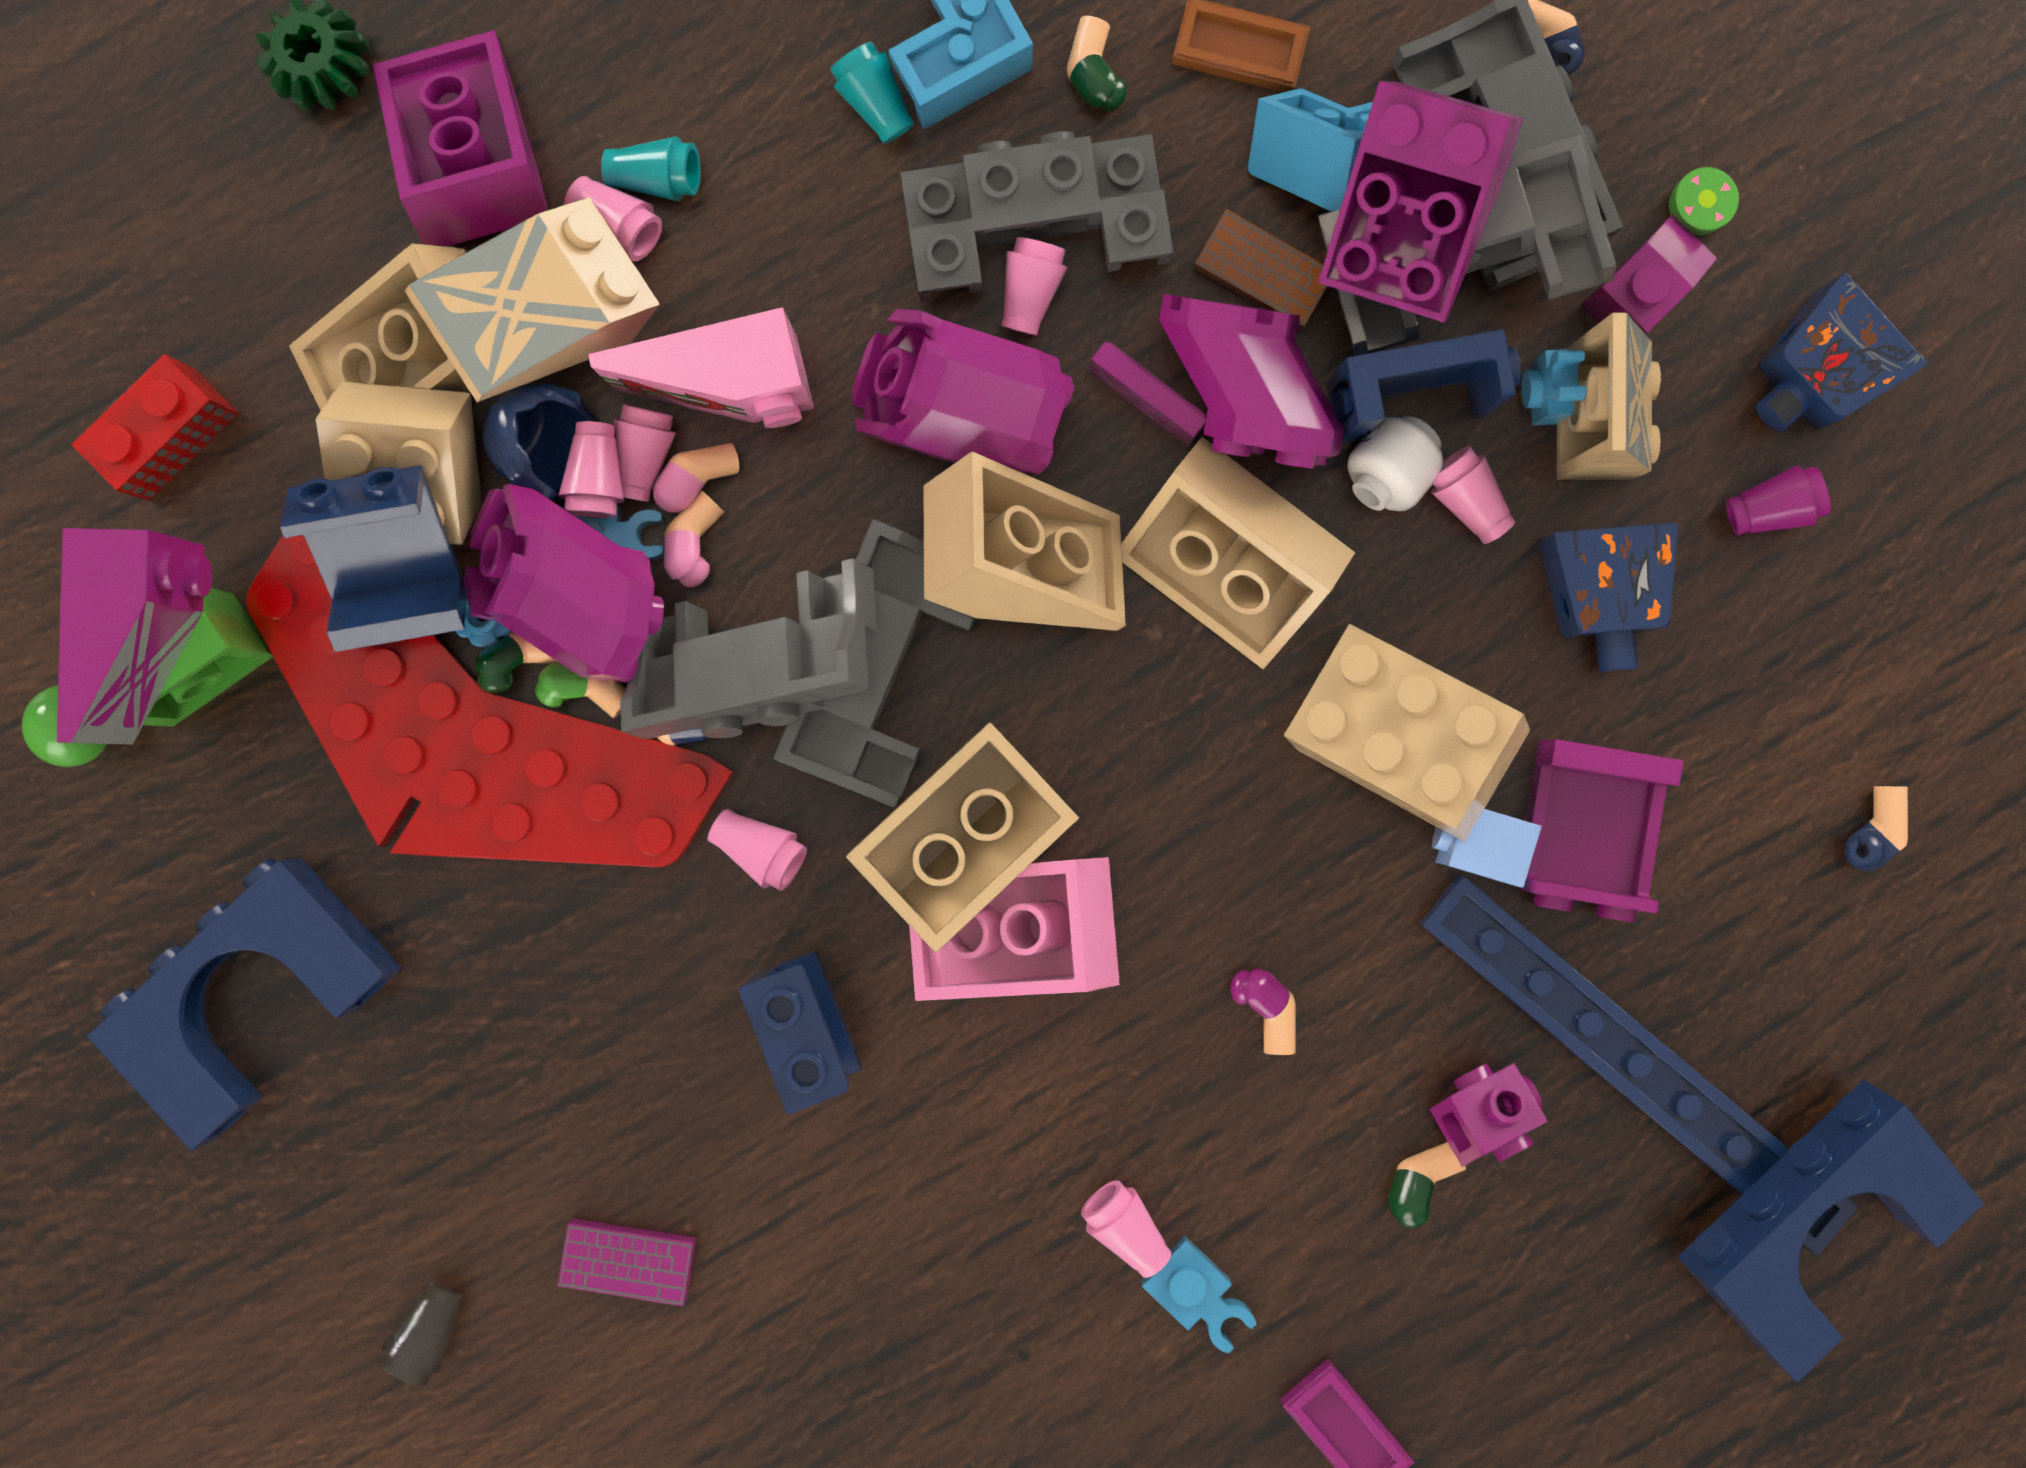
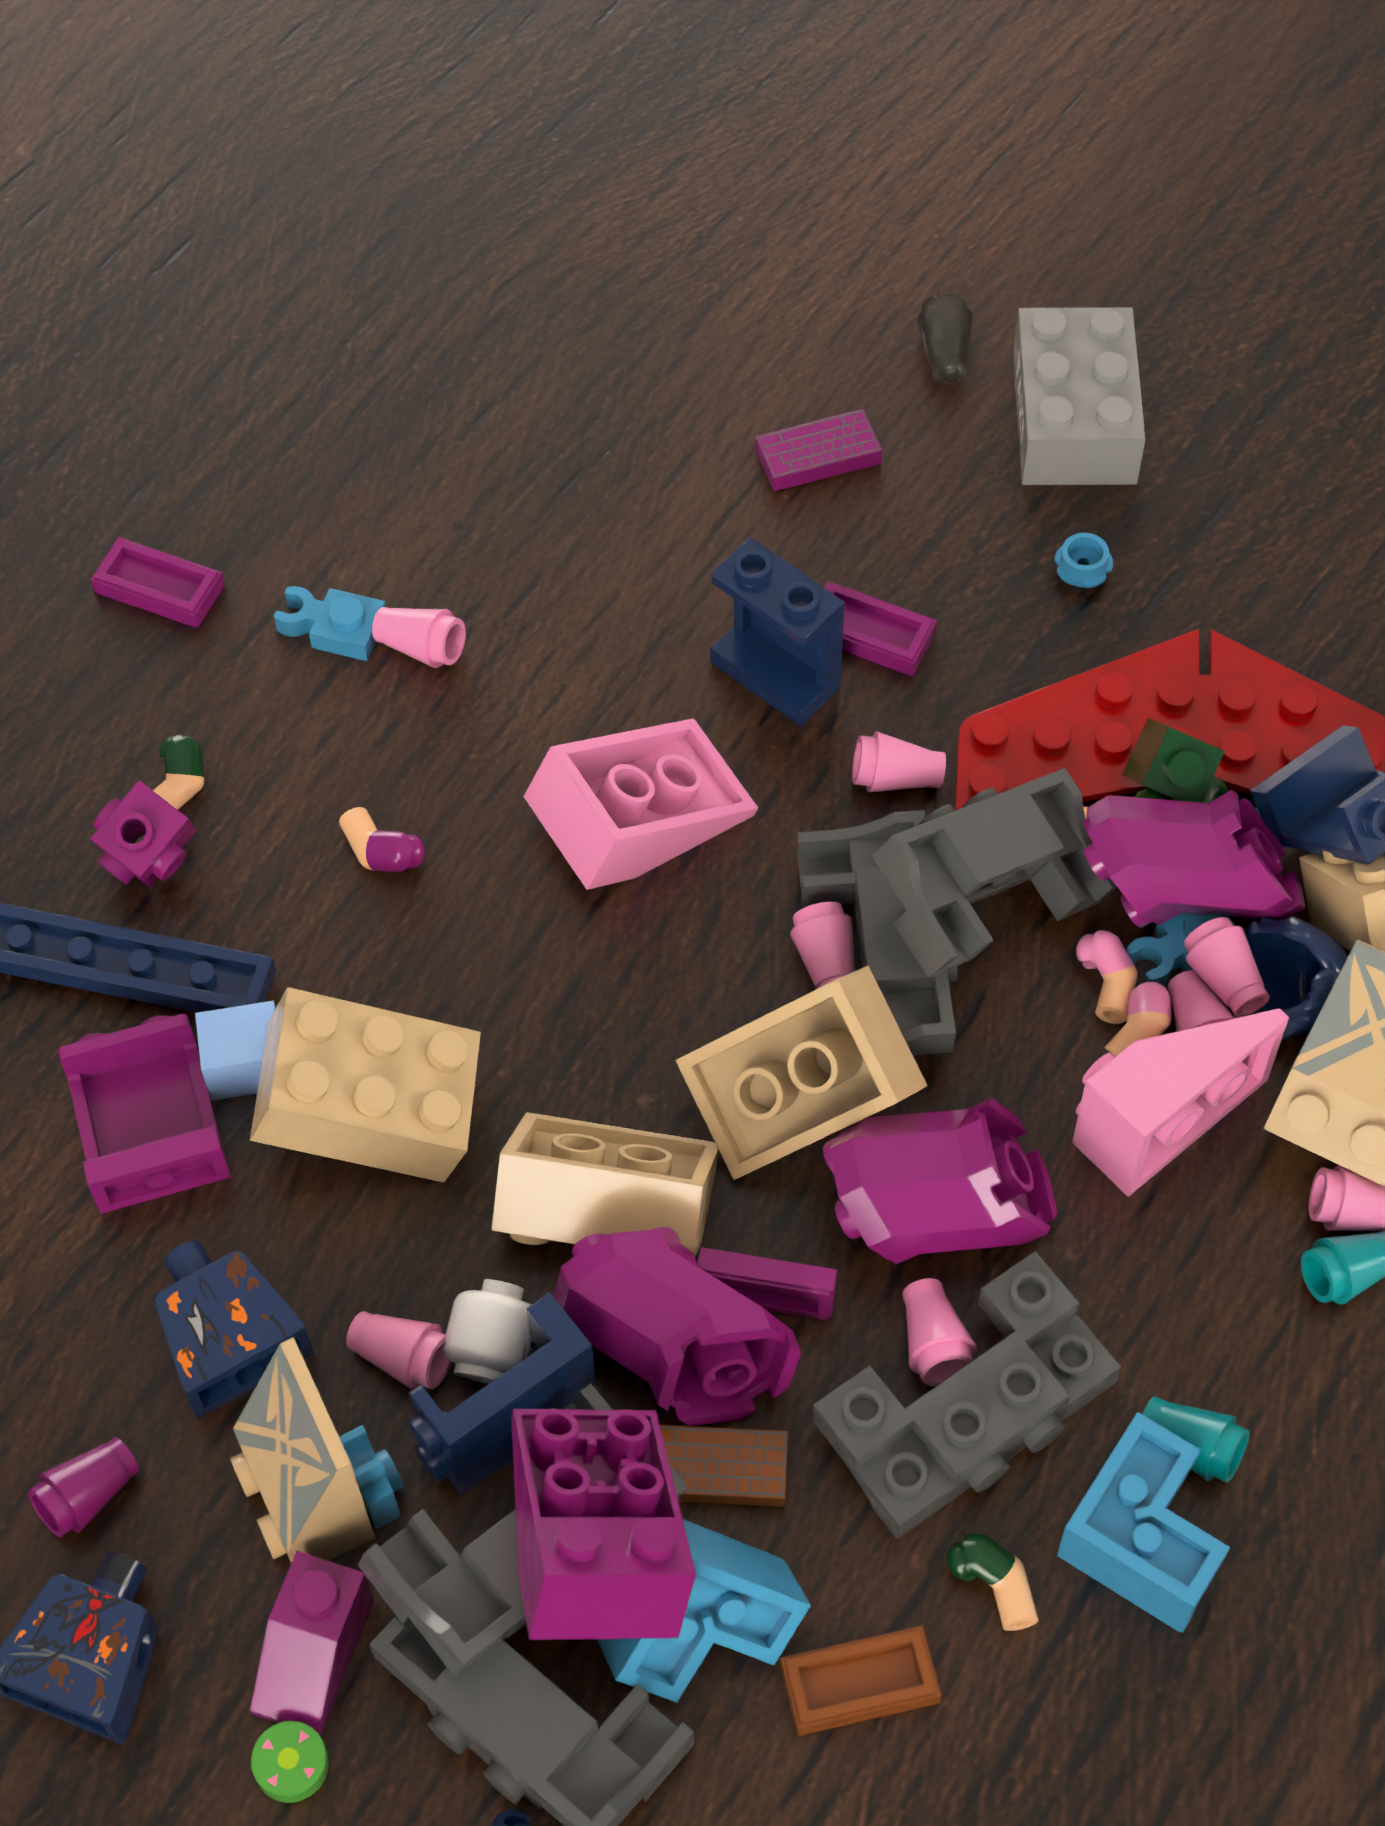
camera: 155 degrees right, 30 degrees down
dark blue arch [87,857,403,1151] -> none
tan slope [846,722,1079,953] -> none
none -> bright pink cone [790,902,856,989]
none -> magenta tile [824,581,937,677]
none -> light grey brick [1013,307,1145,485]
none -> dark azure plate [1054,533,1113,588]
none -> dark green brick [1122,718,1225,802]

